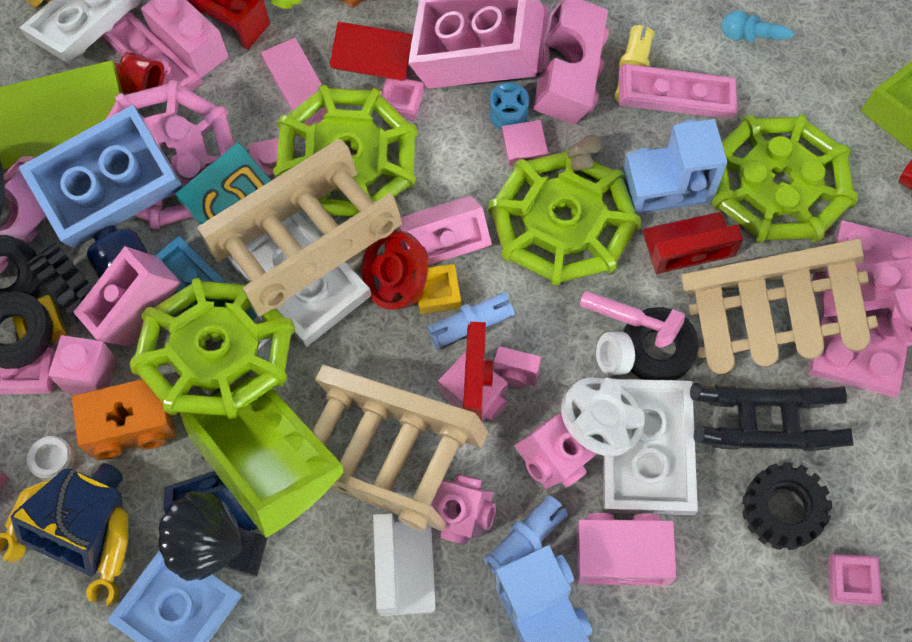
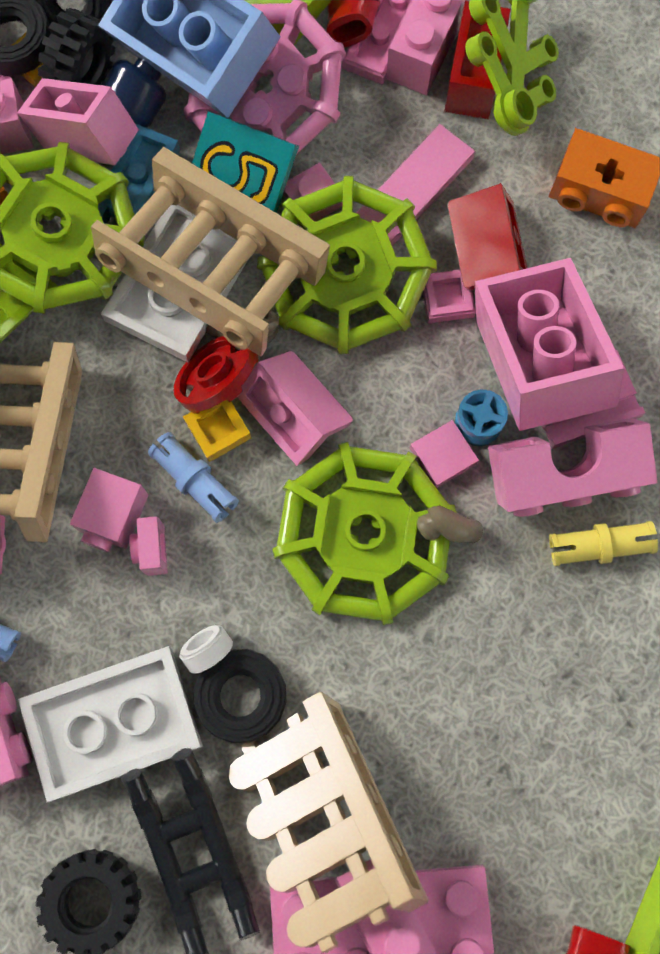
camera: 65 degrees right, 10 degrees up
red plate [463,321,494,421] -> none
bright pink brick [514,412,596,489] -> none
white wheel [561,377,645,456] -> none
bright pink piece [580,291,685,348] -> none
bright pink tile [619,64,737,118] -> none
light blue brick [623,119,727,214] -> none
red panel [643,212,743,274] -> none
lime plate [711,113,858,244] -> none

